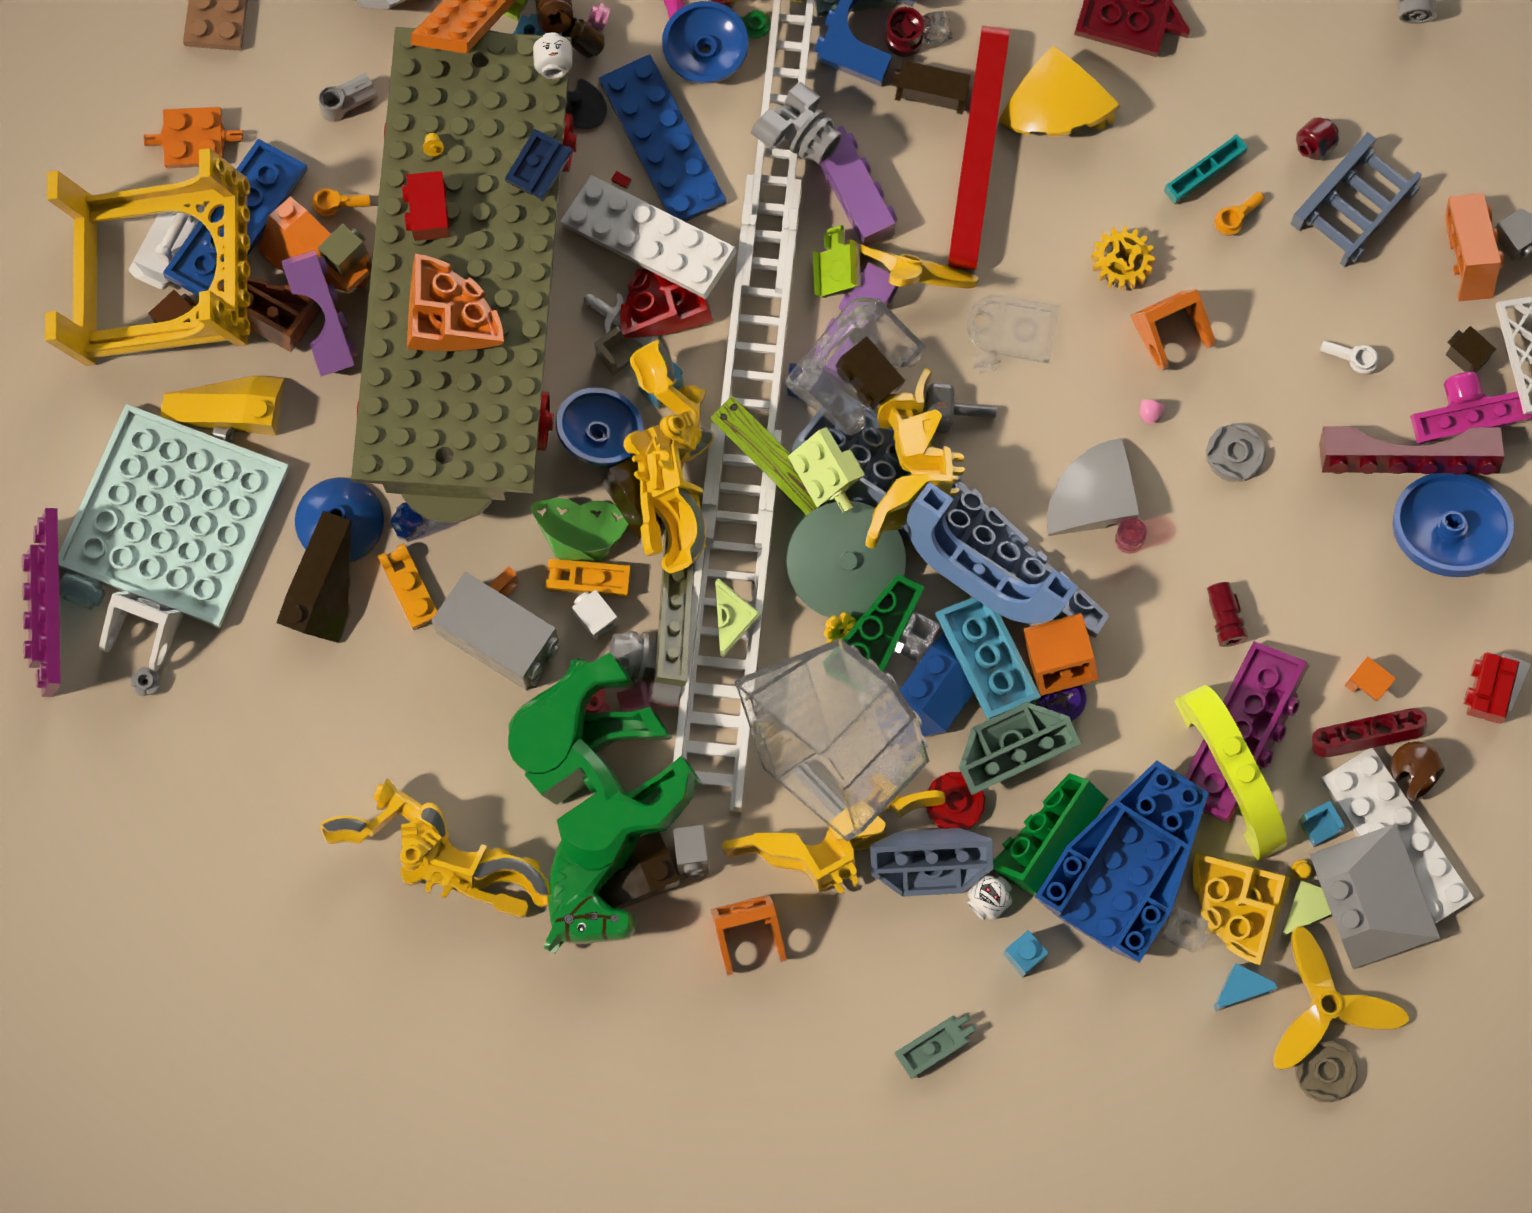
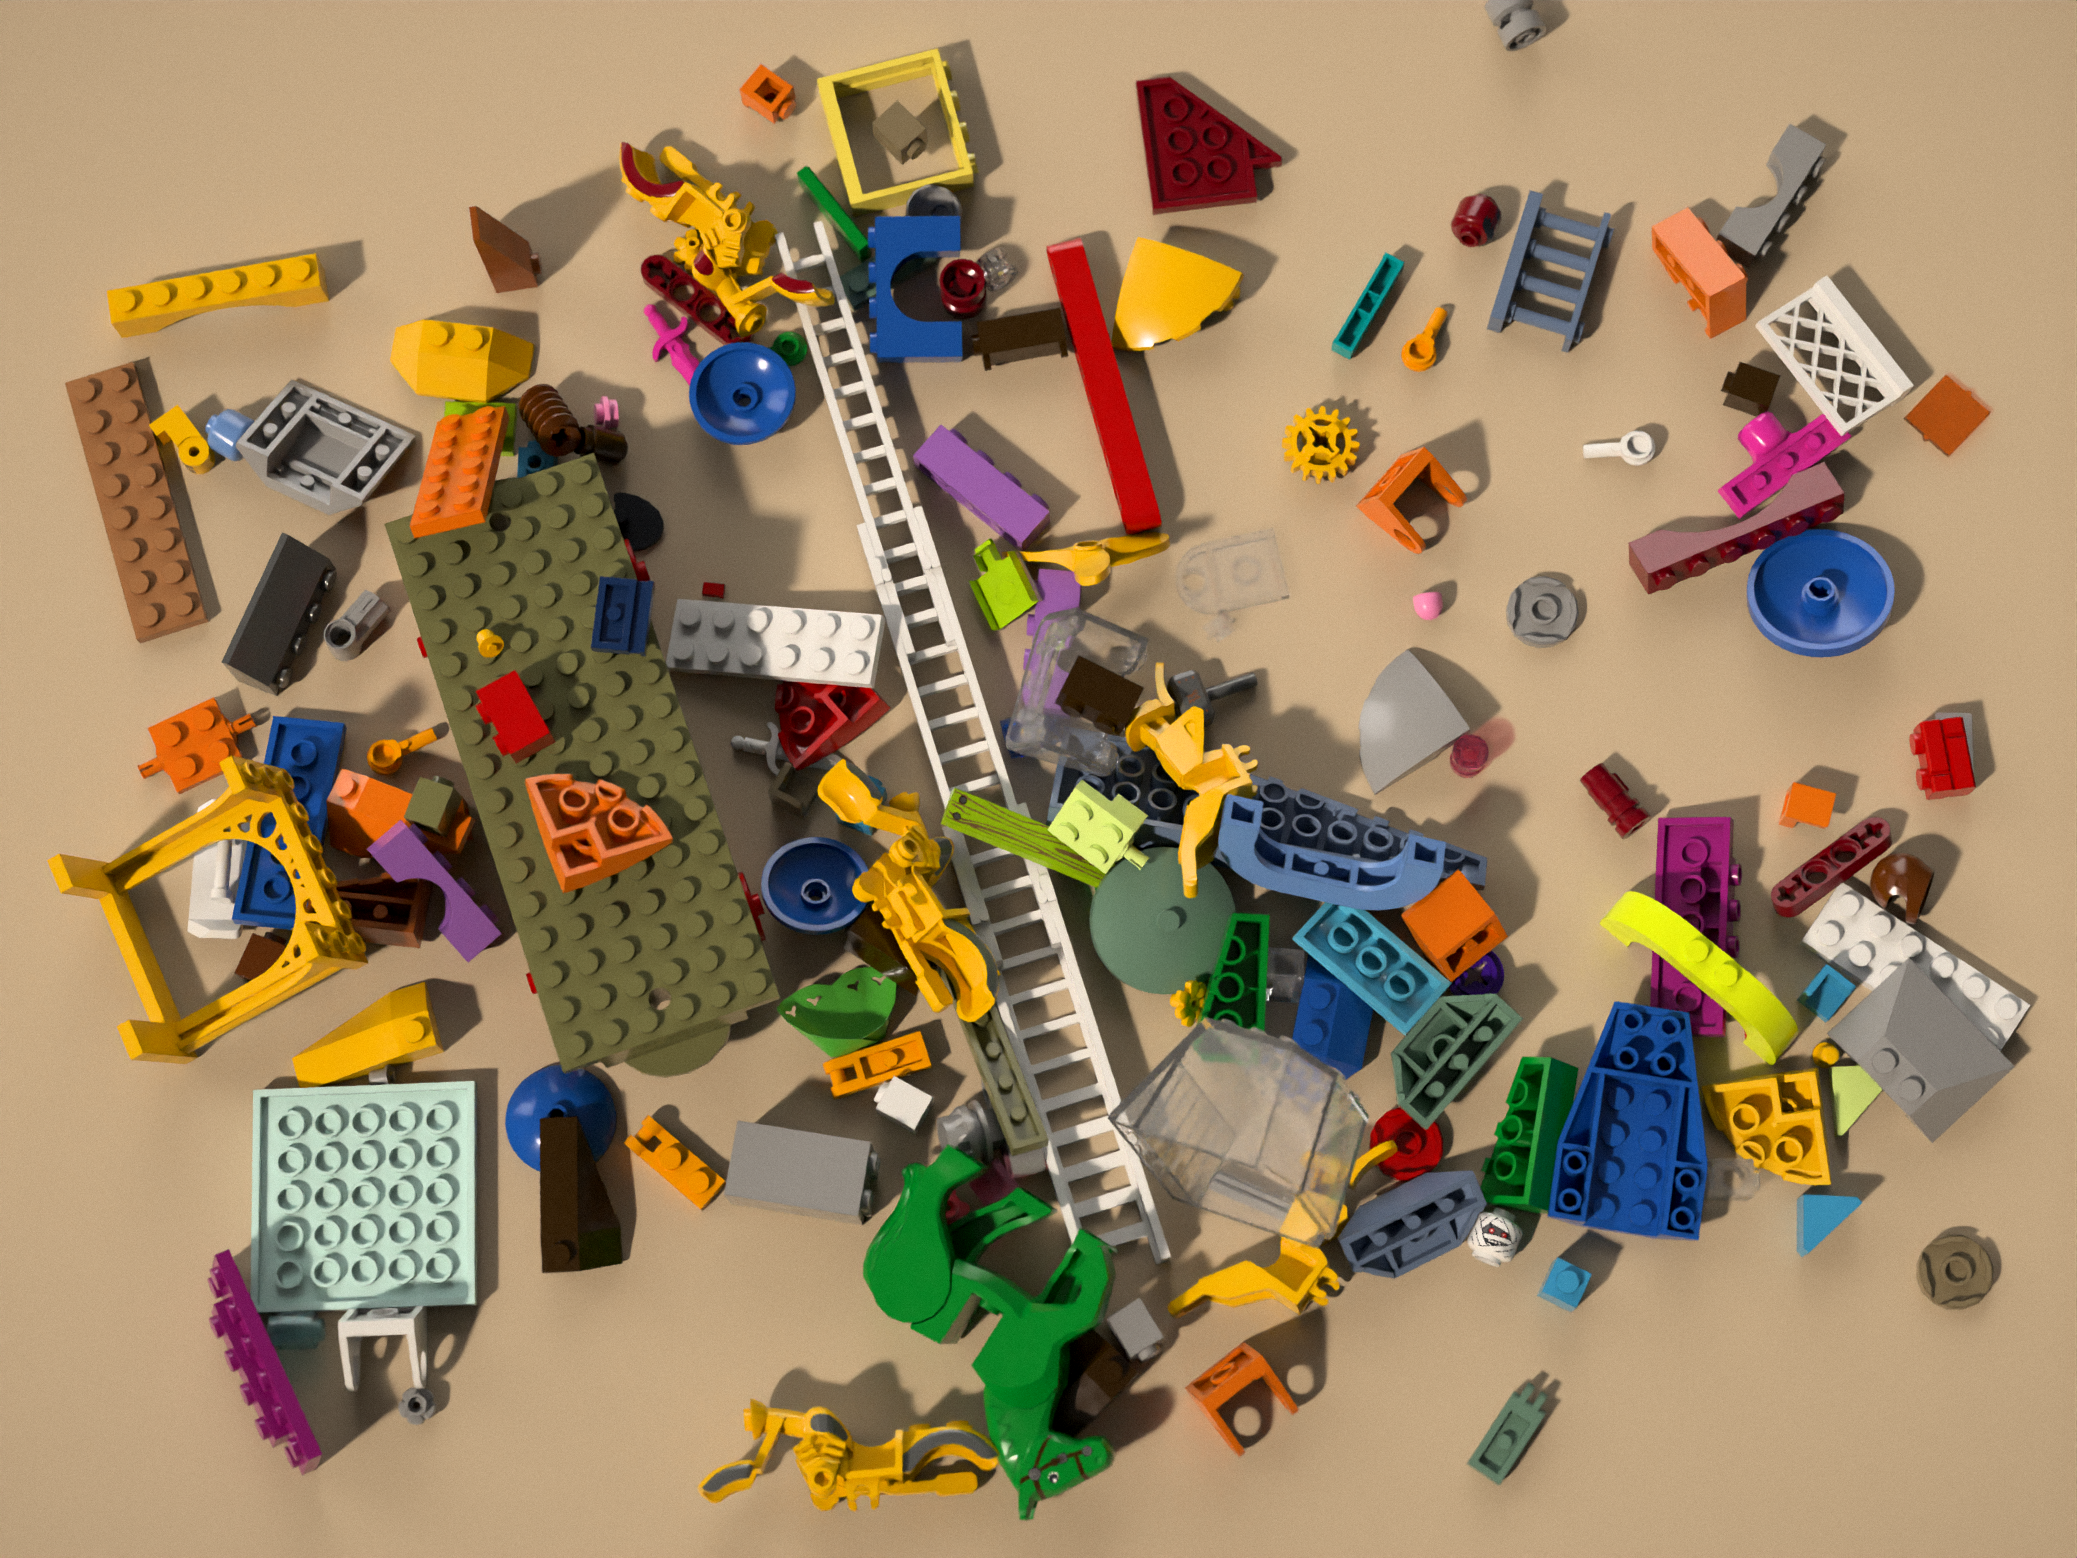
camera: 20 degrees left, 0 degrees up
clear blue rock [390,502,427,542] -> none
orange plate [488,566,519,598] -> none
white head [533,32,573,79] -> none
blue plate [598,54,726,222] -> none
yellowish green tile [715,578,760,657] -> none
light grey beam [751,82,843,165] -> none
yellow piece [1273,926,1409,1070] -> none
none -> dark grey slope [222,533,337,696]

